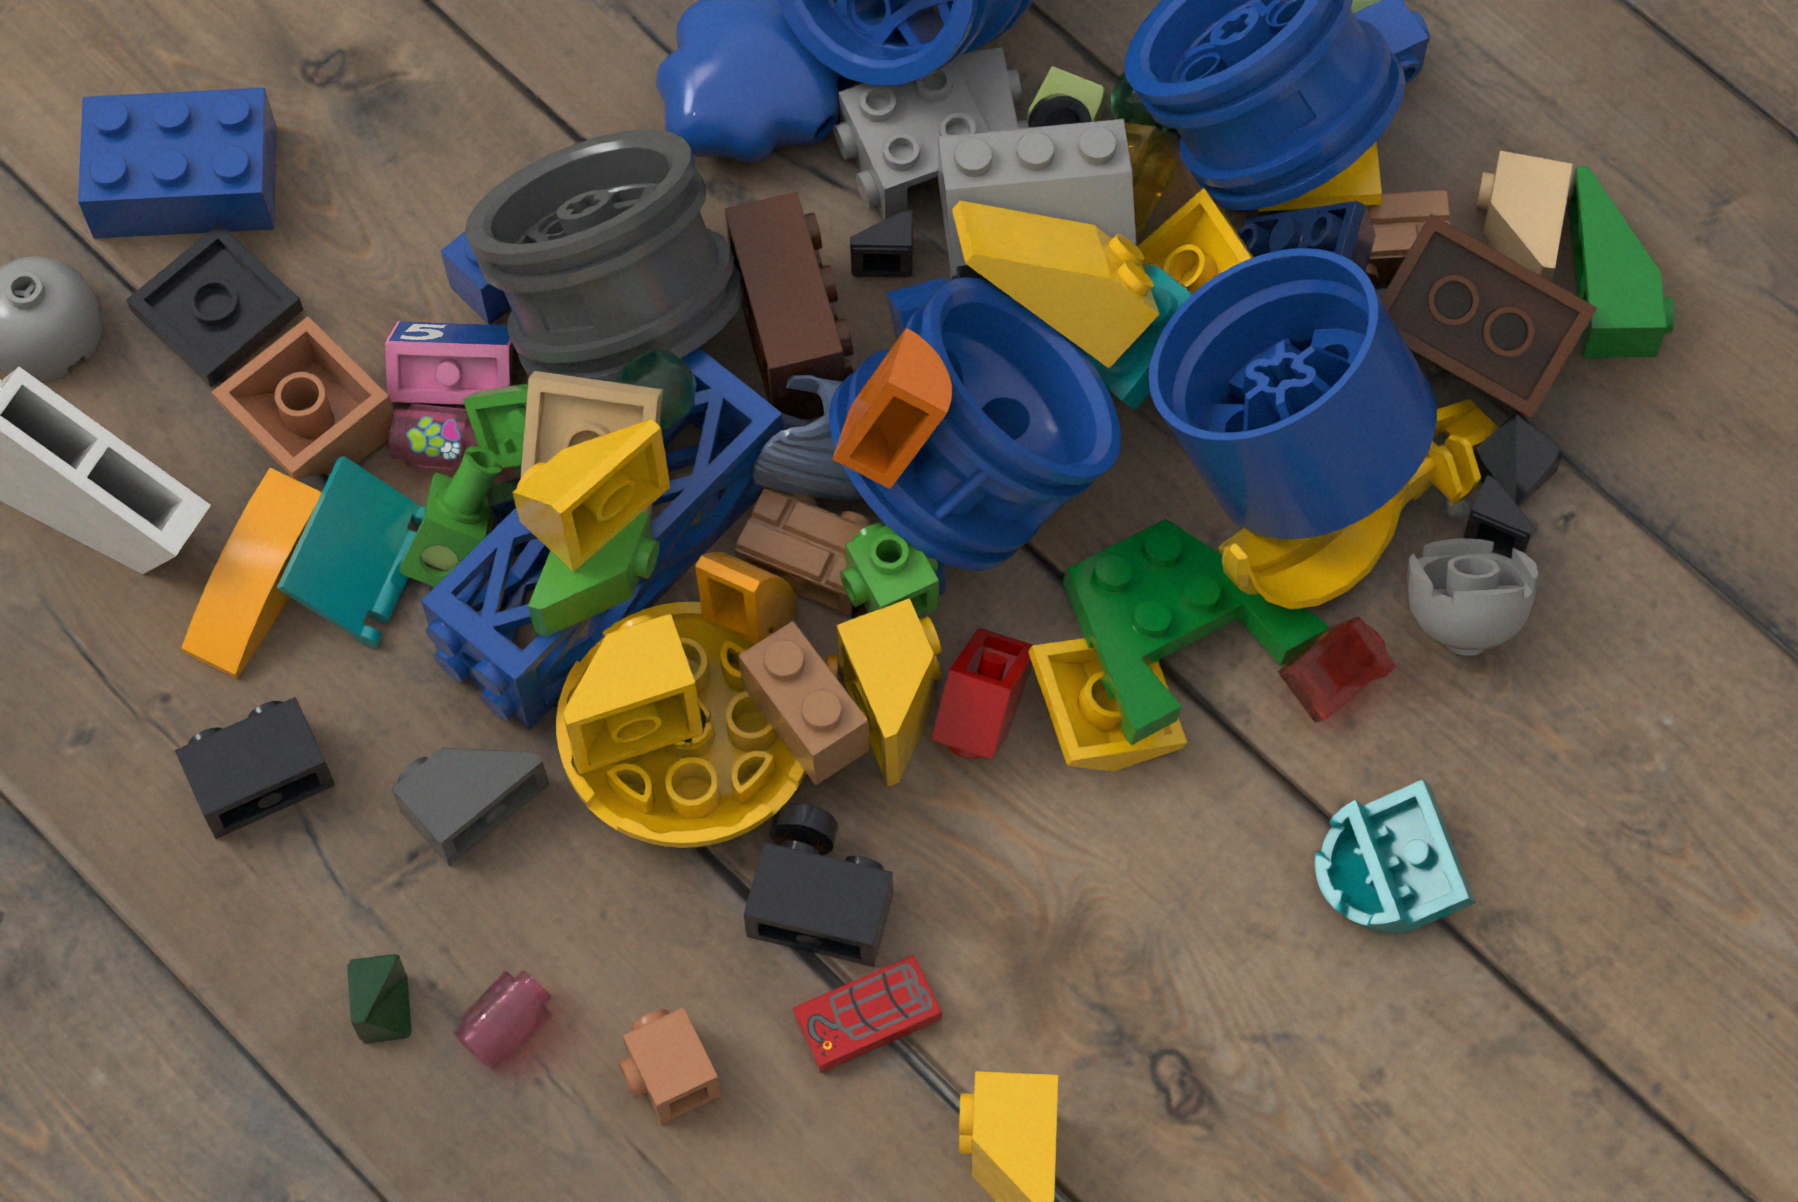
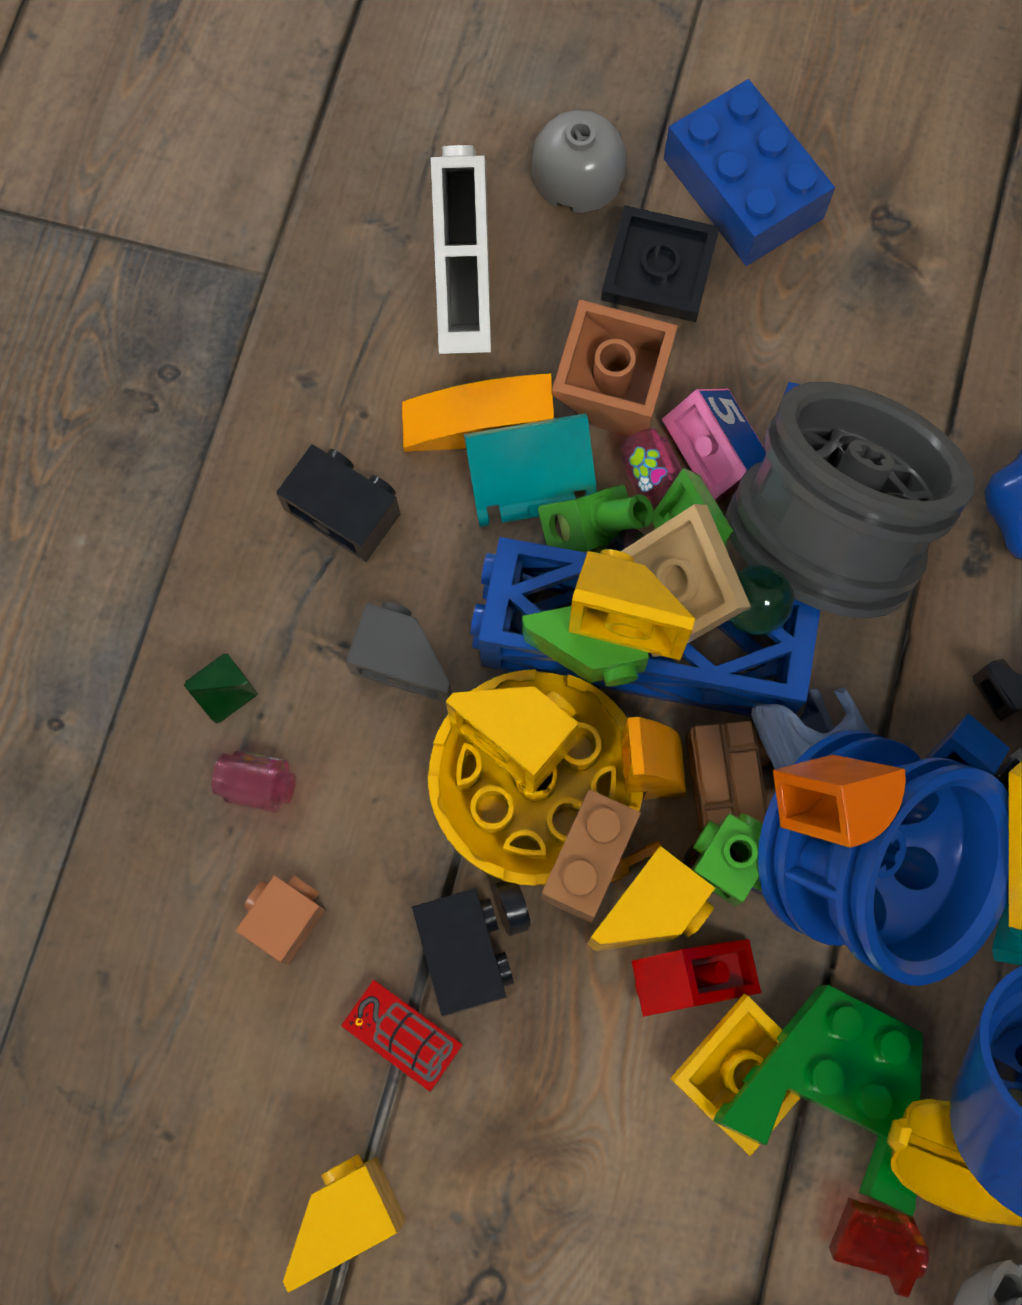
camera: 60 degrees right, 10 degrees up
reddish brown brick [724,192,853,420] -> none

